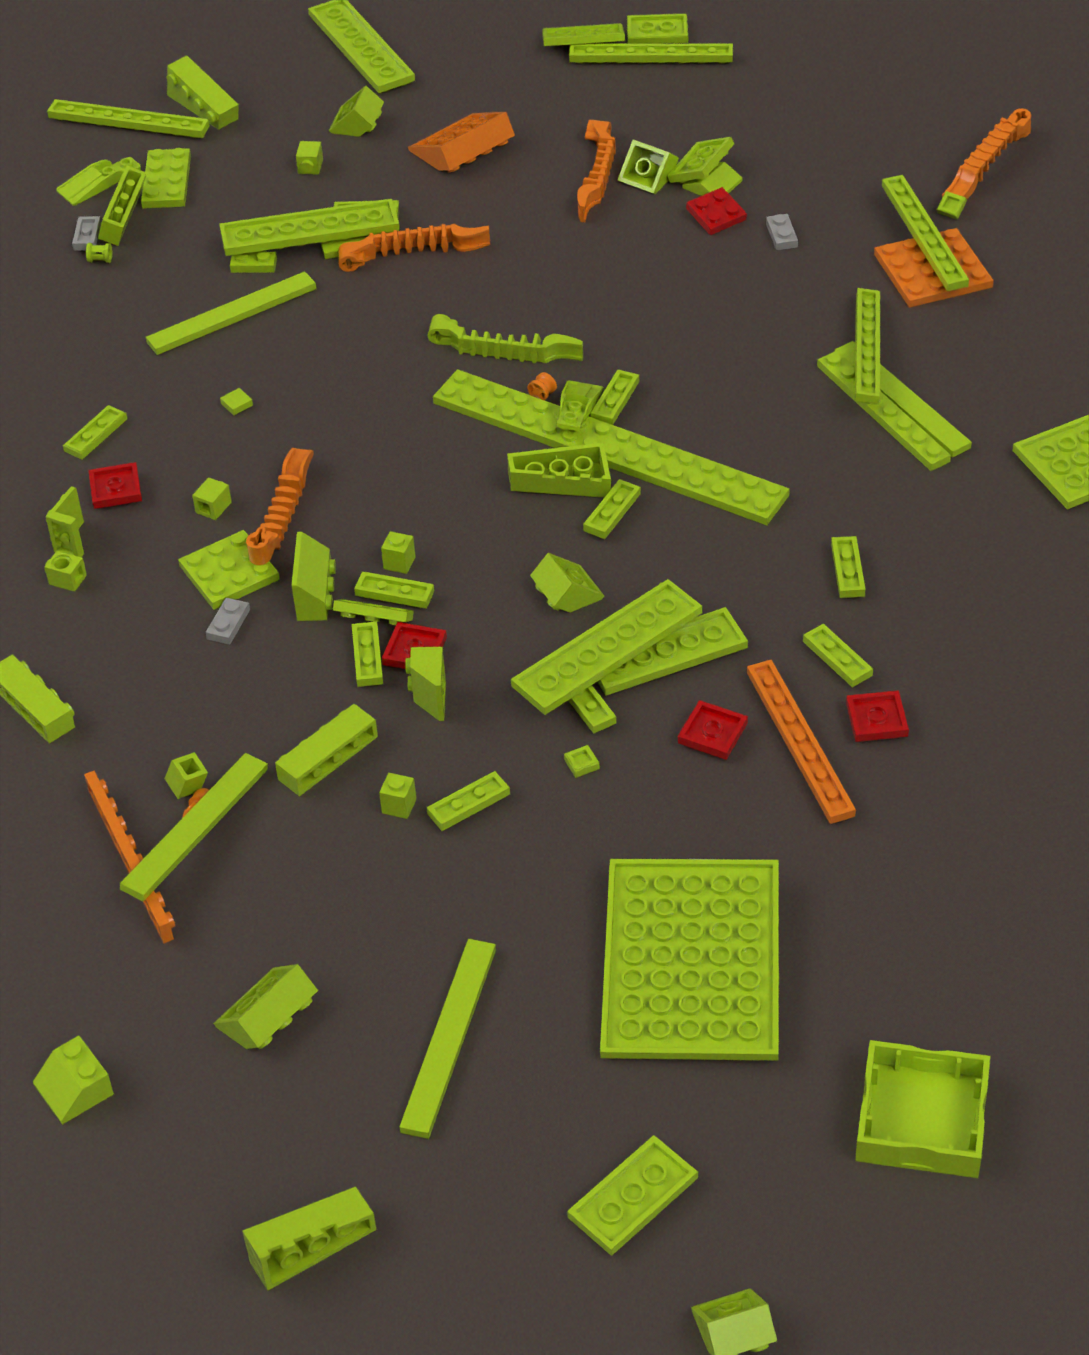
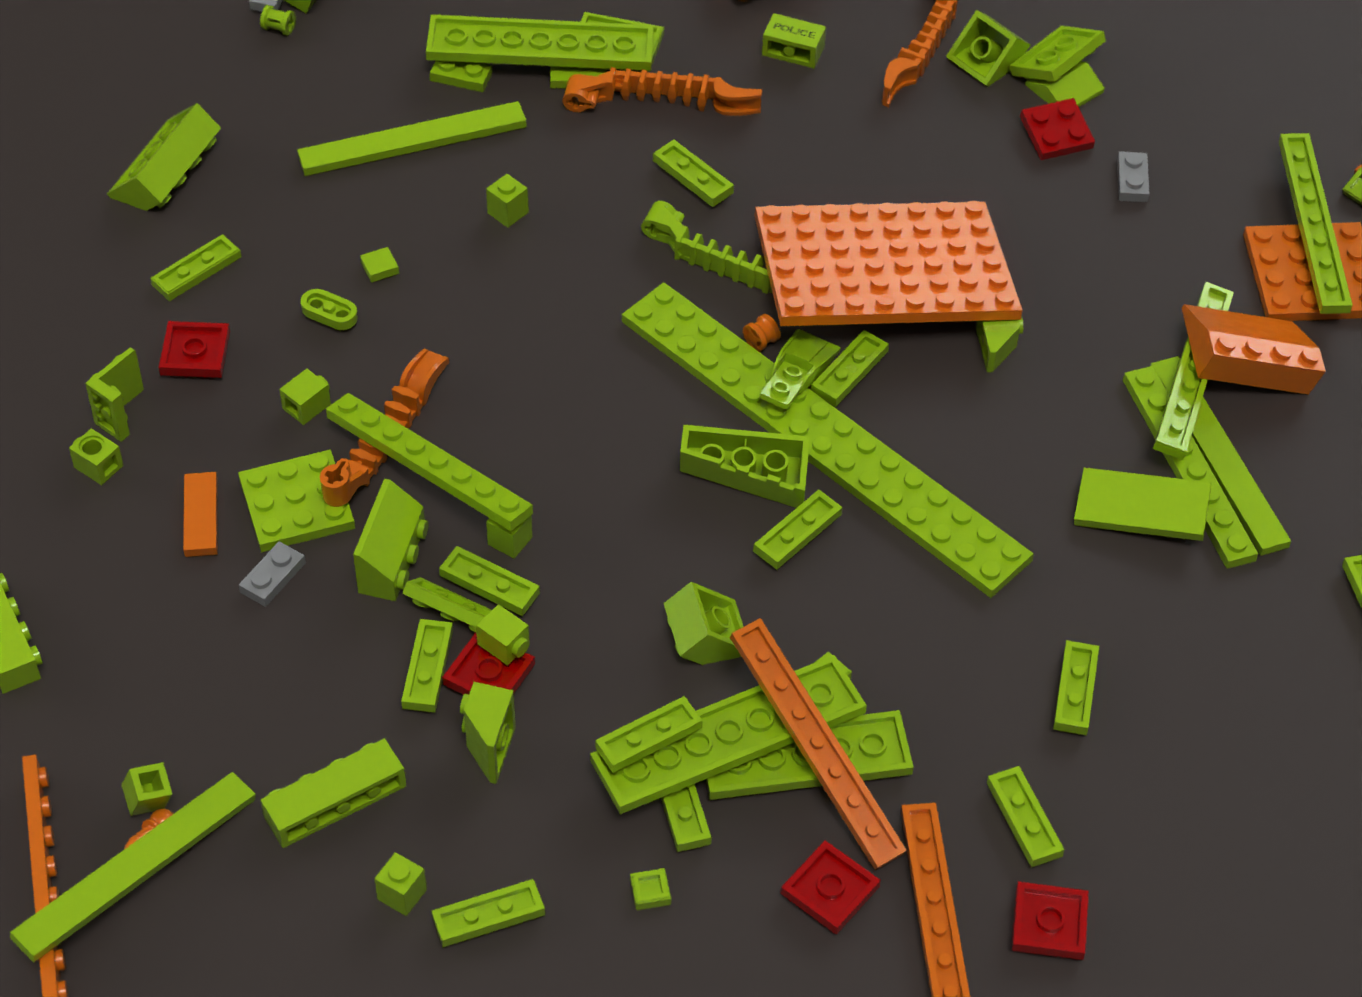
camera: 10 degrees right, 5 degrees up
none -> lime slope [107,103,221,211]
none -> orange tile [183,472,218,557]
none -> lime plate [301,289,358,330]
none -> lime plate [326,393,533,531]
none -> lime brick [476,604,530,666]
none -> lime brick [486,174,529,228]
none -> lime plate [595,696,703,773]
none -> lime plate [653,140,734,207]
none -> orange plate [730,618,907,871]
none -> orange plate [754,201,1023,326]
none -> lime brick [762,13,826,69]
none -> lime slope [975,316,1024,372]
none -> lime tile [1074,467,1212,541]
none -> orange slope [1182,304,1326,395]

